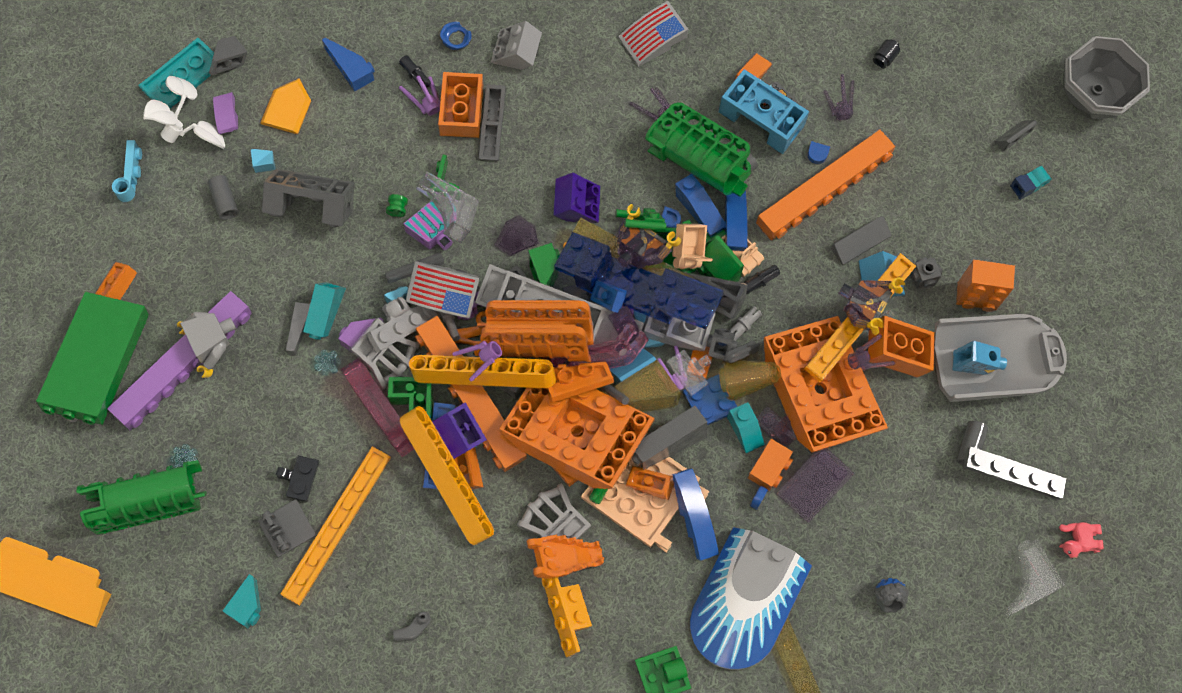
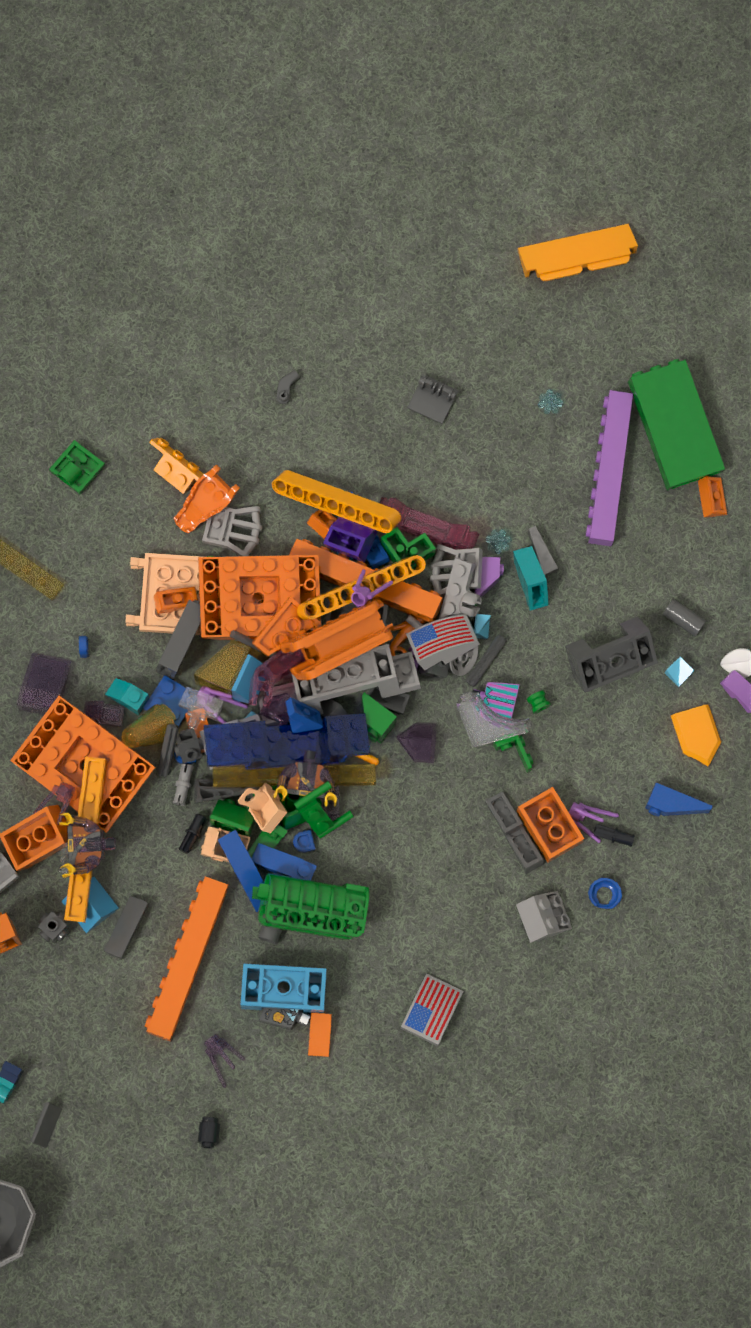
camera: 145 degrees right, 5 degrees up
green piece [76,460,207,535] -> none
light grey torso [177,312,236,378] -> none
teal slope [223,574,261,629] -> none
black plate [276,455,319,502] -> none
light orange tile [280,446,391,606] -> none
dark purple slope [554,172,600,223] -> none
plant [630,87,677,125] -> none
blue slope [672,468,719,561] -> none
windscreen [690,527,812,670] -> none
orange brick [748,439,793,491] -> none
blue tile [807,141,830,164] -> none

